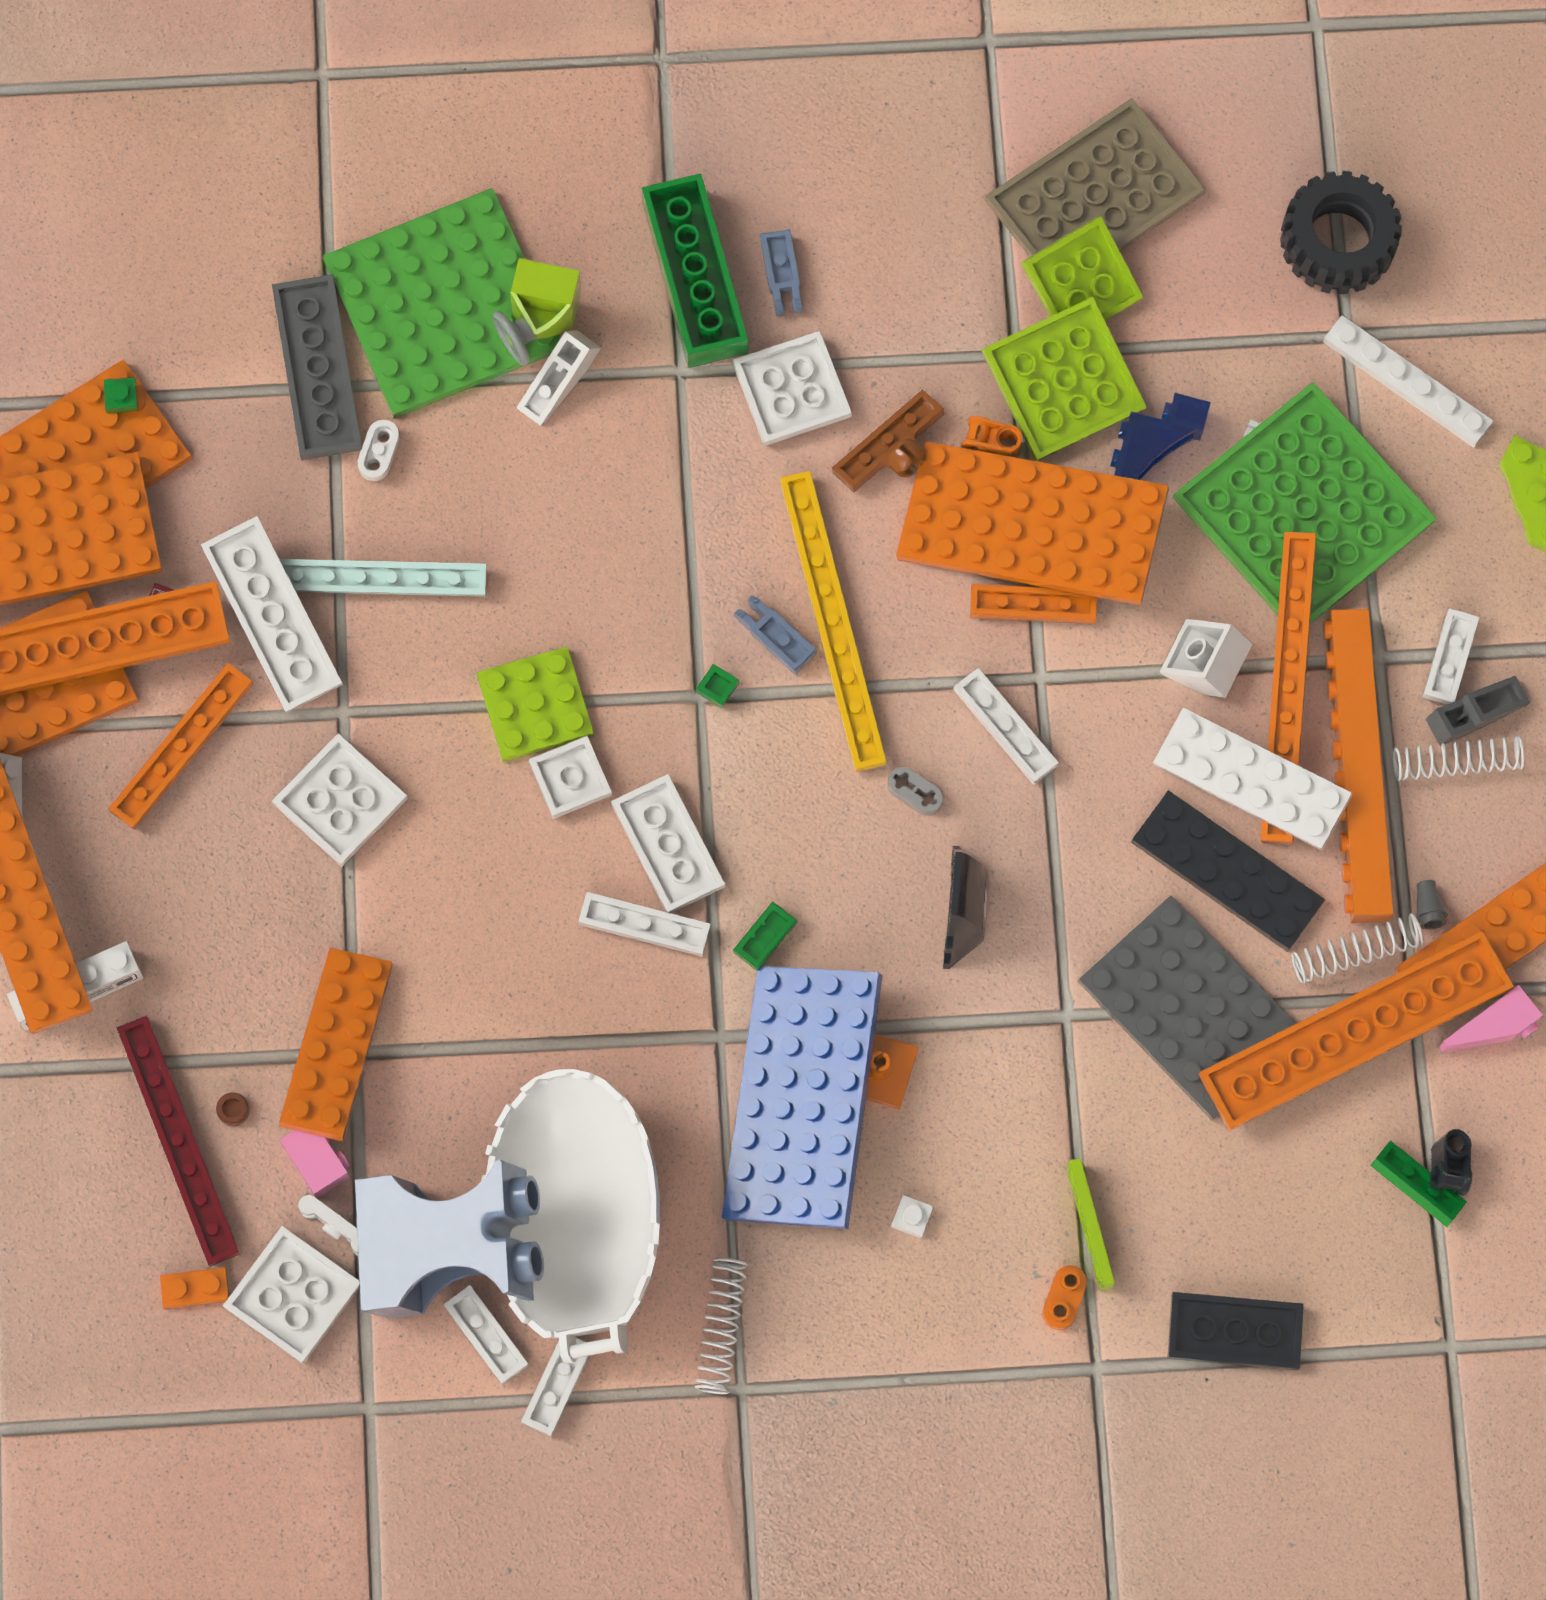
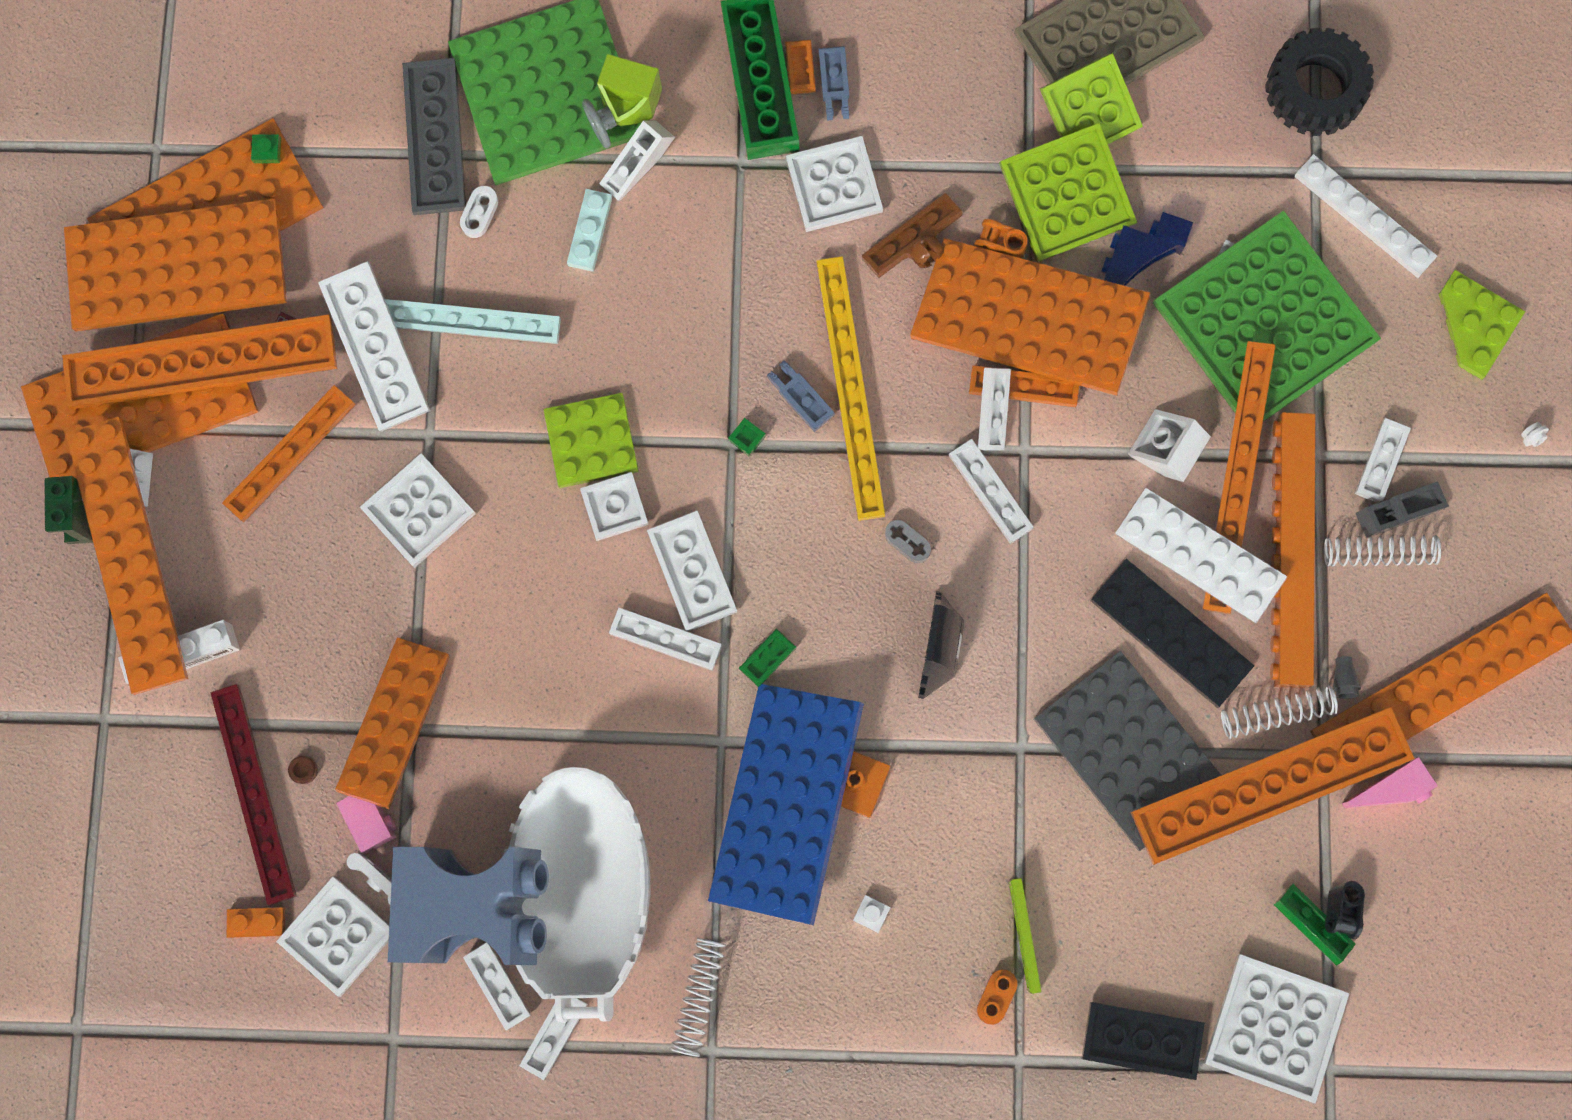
camera: 15 degrees right, 5 degrees up
none -> light aqua plate [567,189,612,272]
none -> orange plate [785,40,816,94]
none -> white plate [978,368,1011,450]
none -> white plate [1204,954,1349,1104]

